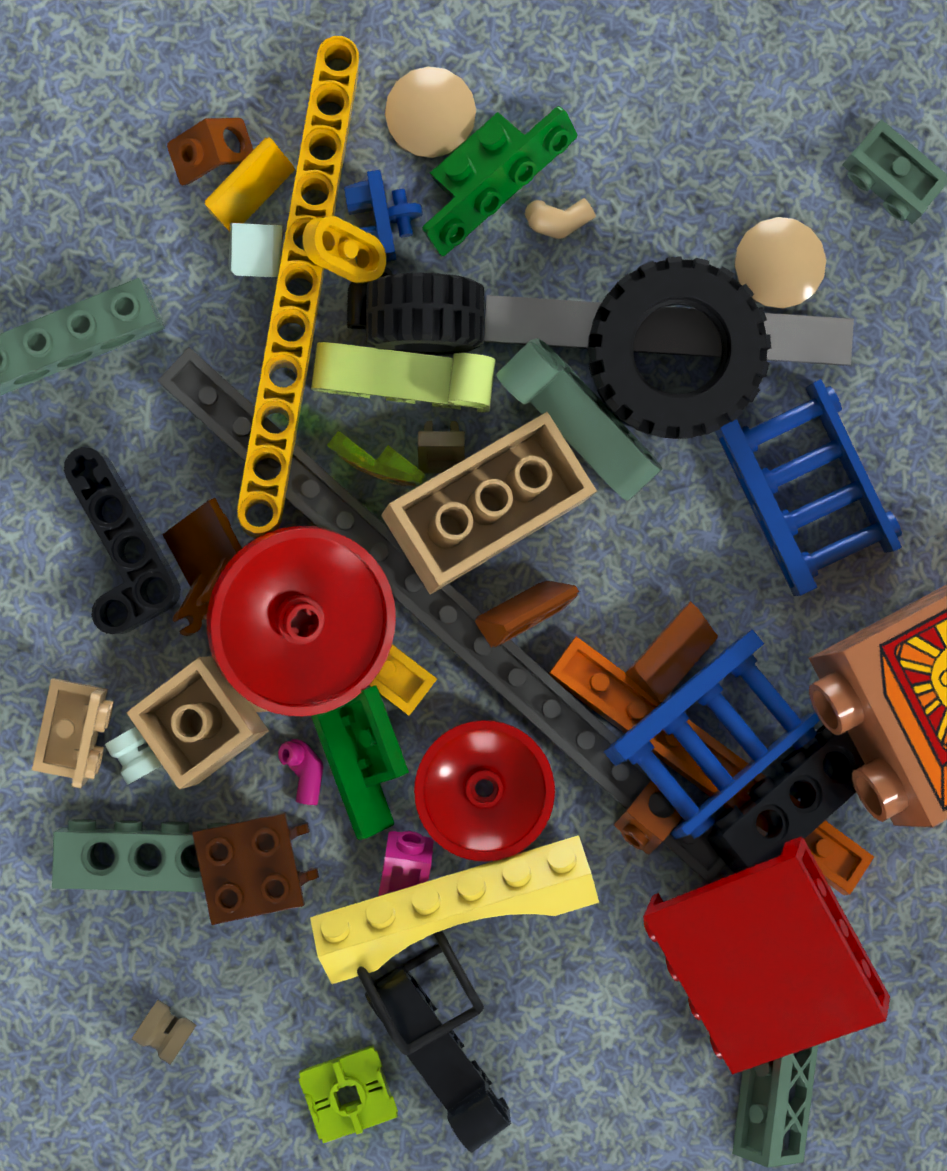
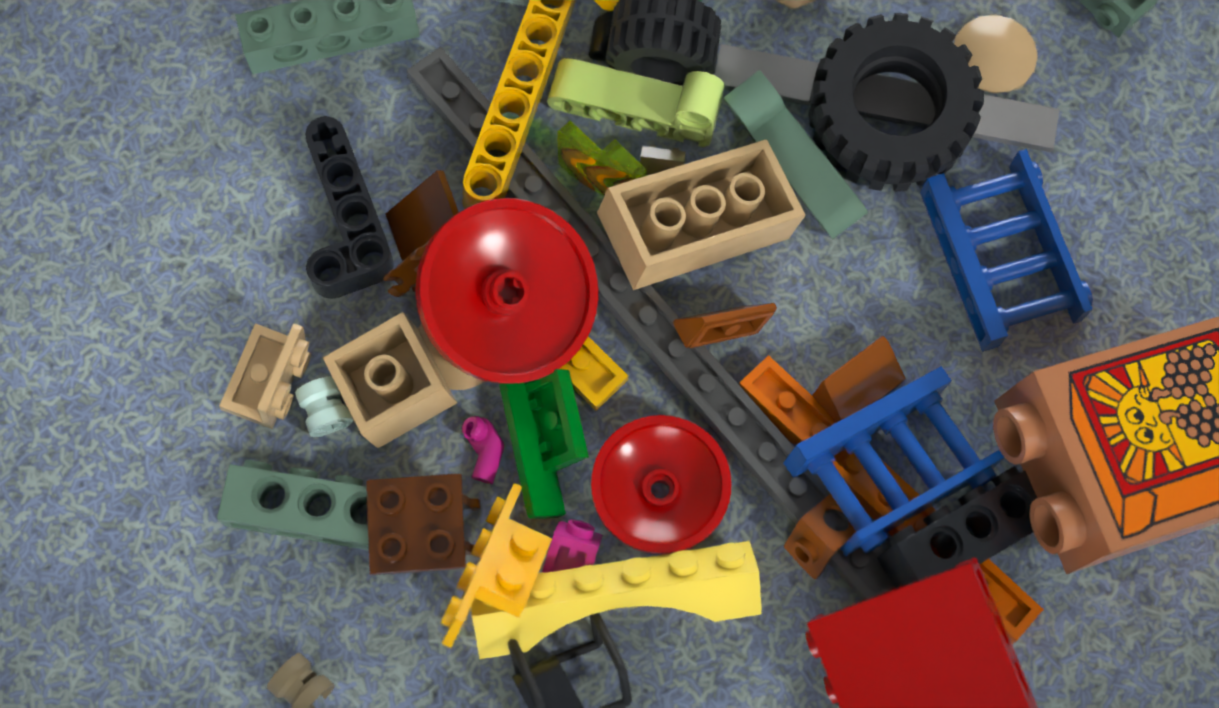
camera: 10 degrees right, 15 degrees down
none -> yellow bracket [440,483,552,648]

